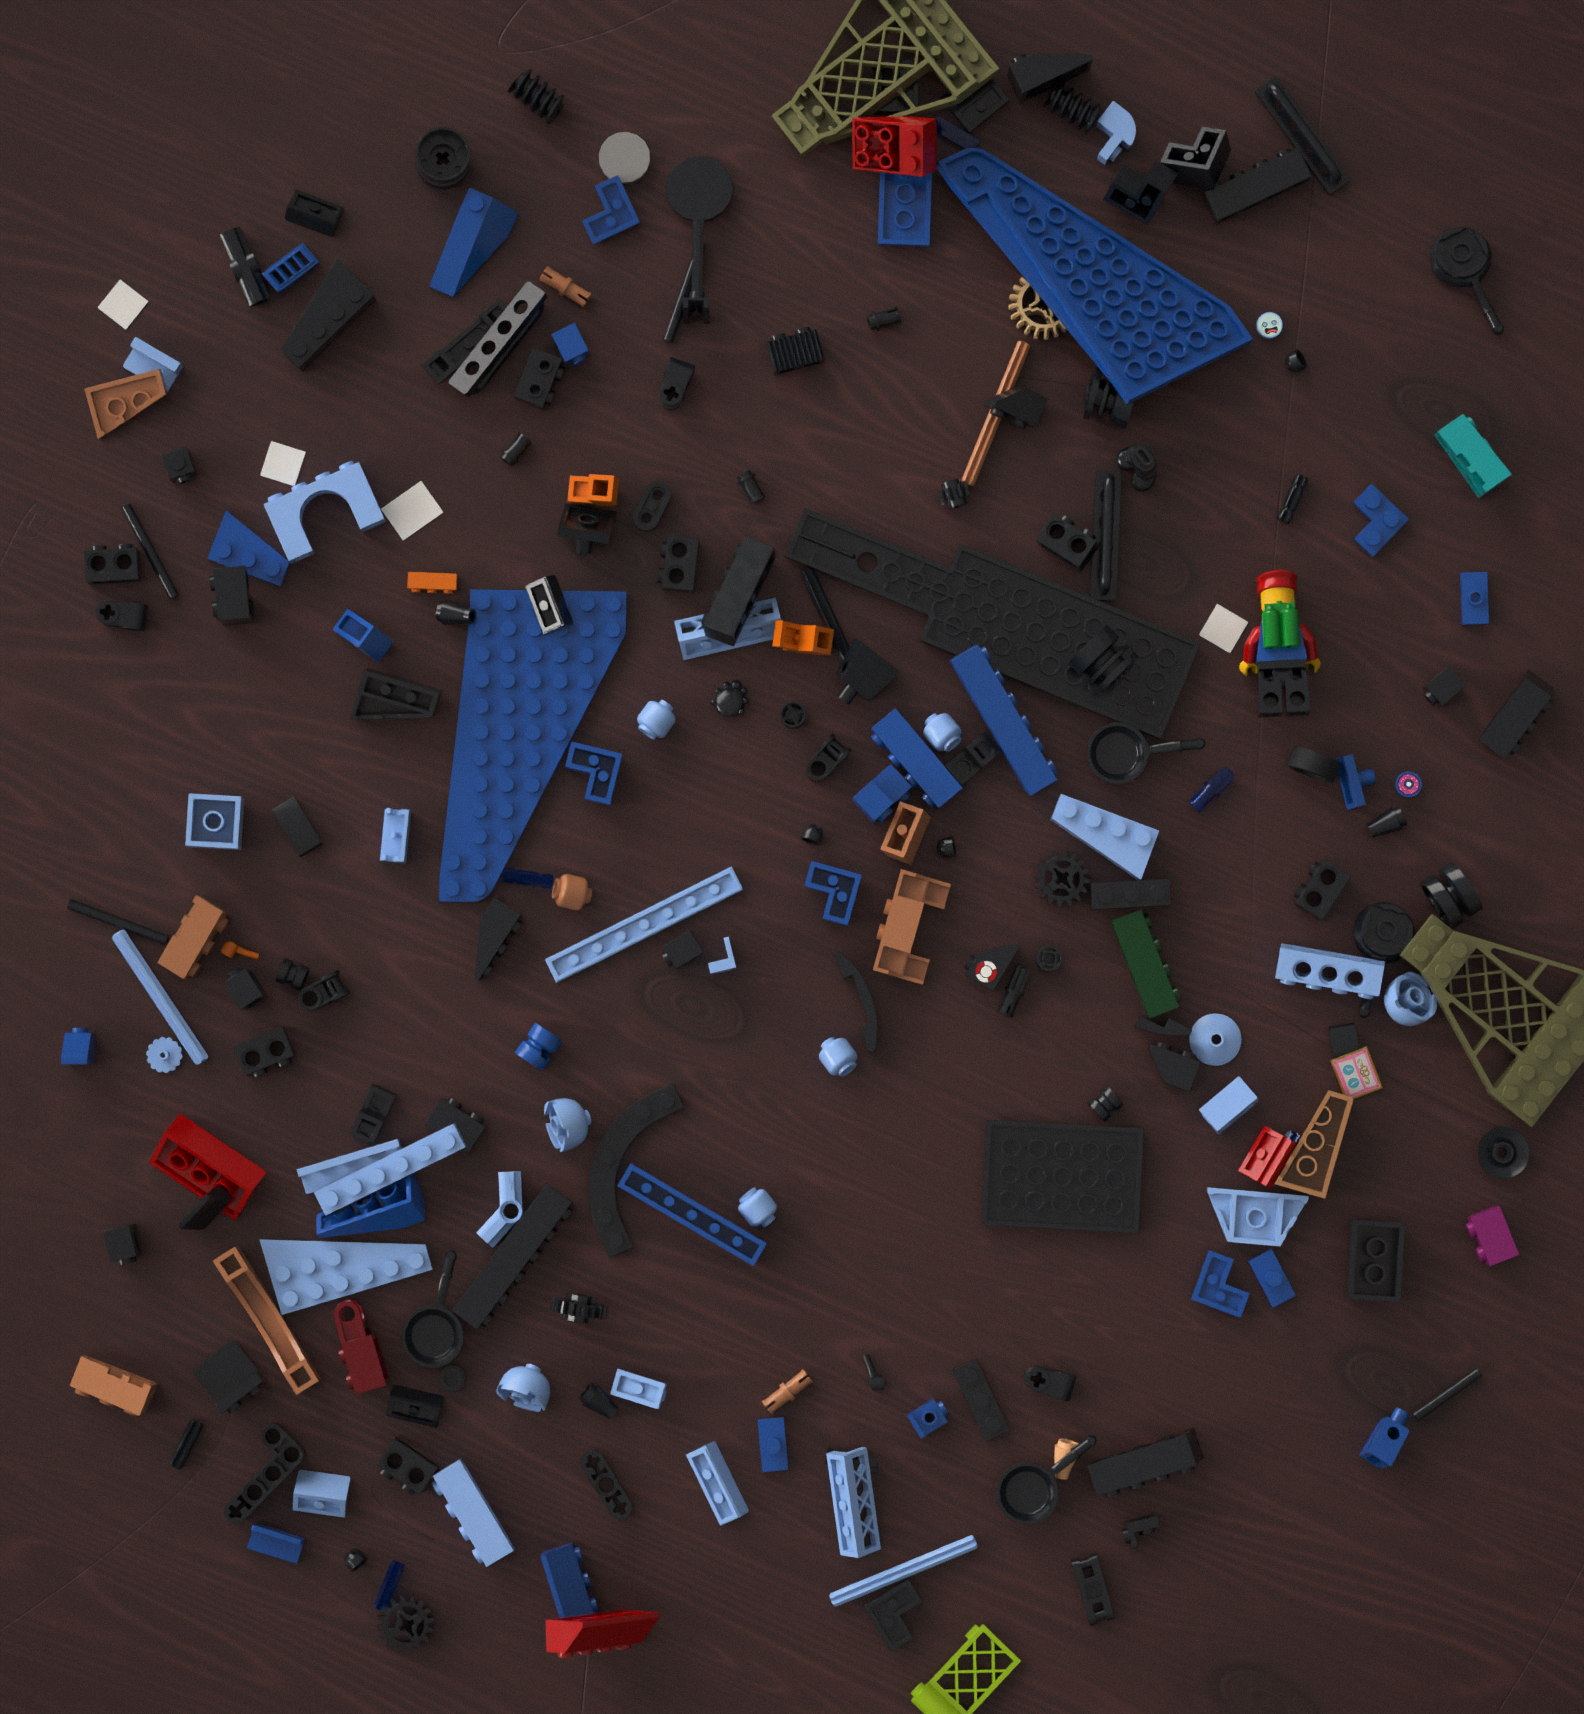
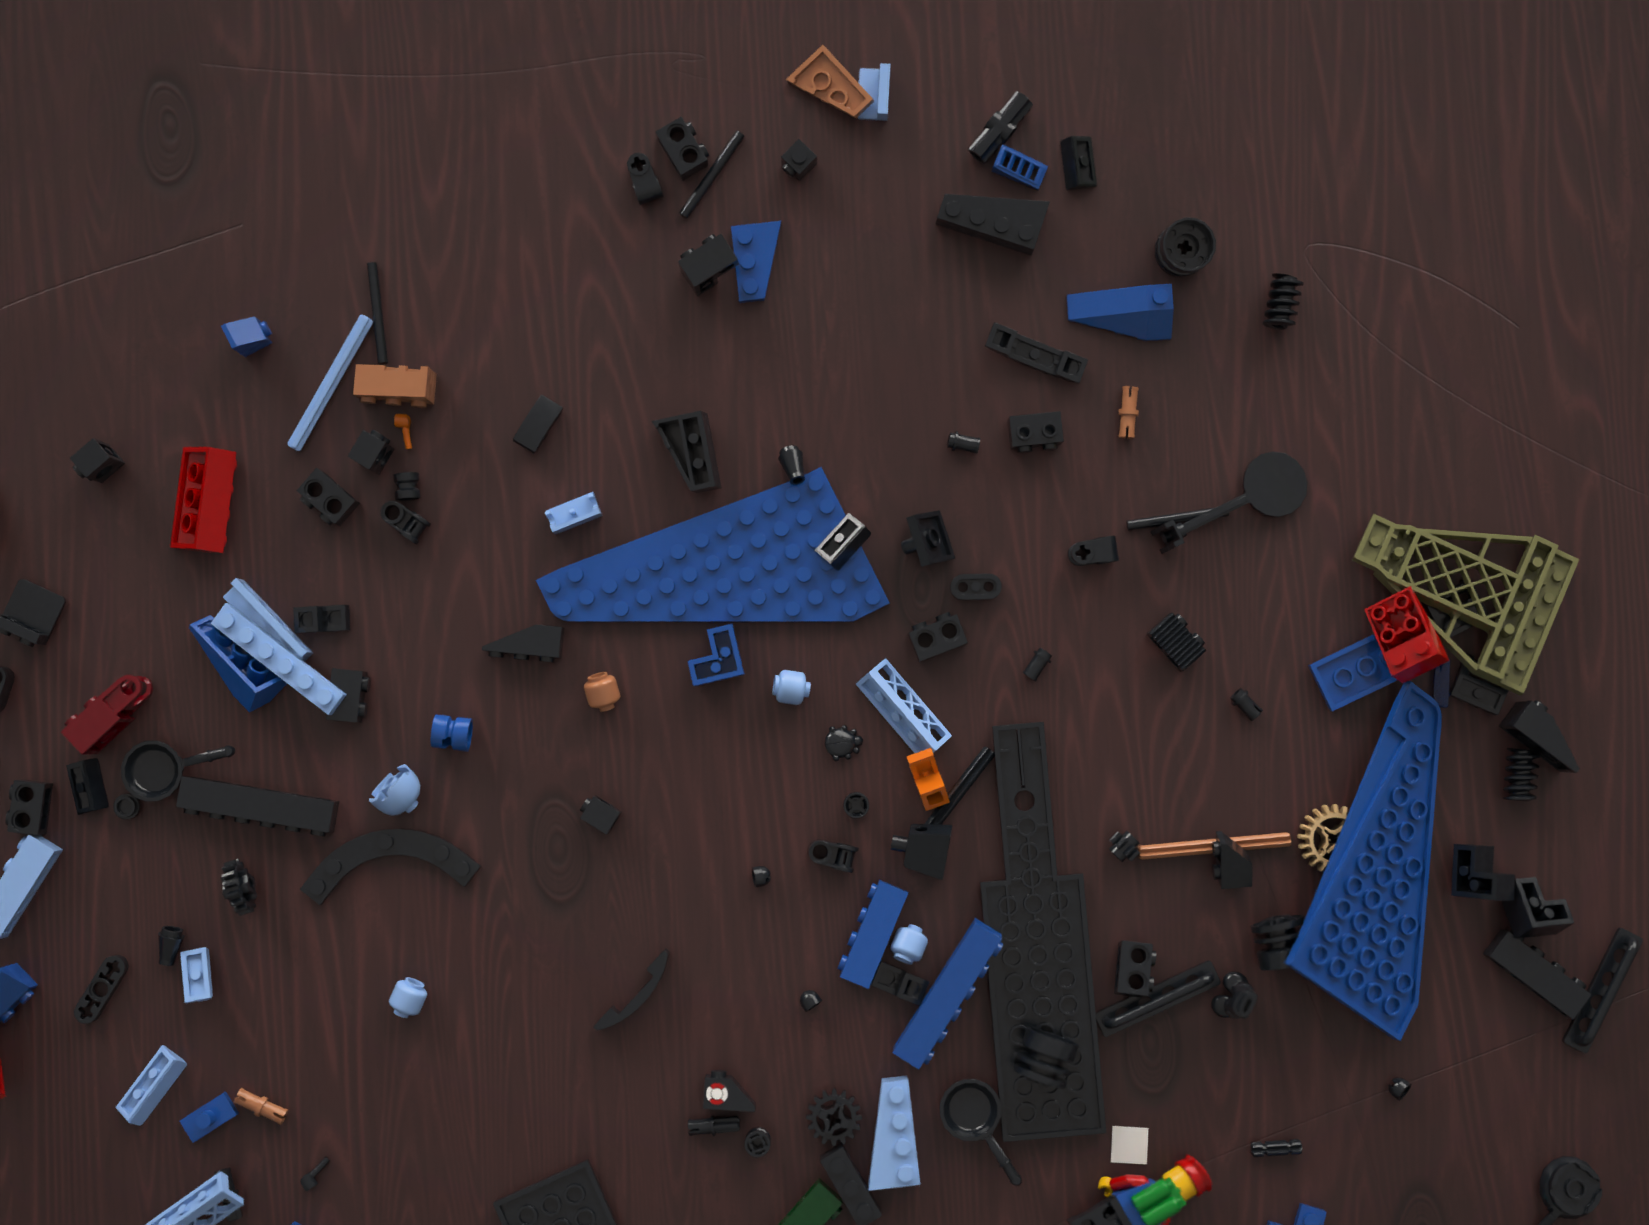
camera: 65 degrees right, 0 degrees up
white sticker [97,280,148,330] -> none
light blue piece [146,1037,183,1073] -> none
black slope [179,1185,232,1230] -> none
light blue brick [185,793,245,850] -> none
nougat arch [213,1246,321,1395] -> none
white sticker [260,441,306,486] -> none
light blue wing [260,1239,433,1315] -> none
light blue arch [263,461,386,564] -> none
blue slope [332,609,394,662] -> none
white sticker [381,481,443,540] -> none
orange piece [407,572,458,594] -> none
piece [448,281,548,397] -> none
light blue piece [476,1171,524,1248] -> none
light blue cylinder [496,1364,551,1412] -> none
clear blue axle [502,868,554,889] -> none
light blue tile [545,866,743,983] -> none
blue brick [551,323,590,367] -> none
orange brick [567,474,619,506] -> none
blue plate [582,175,640,244] -> none
light grey tile [599,132,650,185] -> none
blue brick [617,1163,767,1266] -> none
black brick [701,537,776,647] -> none
light blue panel [708,937,736,975] -> none
blue brick [804,861,862,926] -> none
light blue head [819,1037,858,1077] -> none
blue brick [852,764,912,824] -> none
nougat bracket [873,869,951,985] -> none
nougat brick [880,802,931,865] -> none
light blue brick [1096,101,1136,165] -> none
clear blue axle [1188,767,1234,813] -> none
tile [1256,312,1283,339] -> none

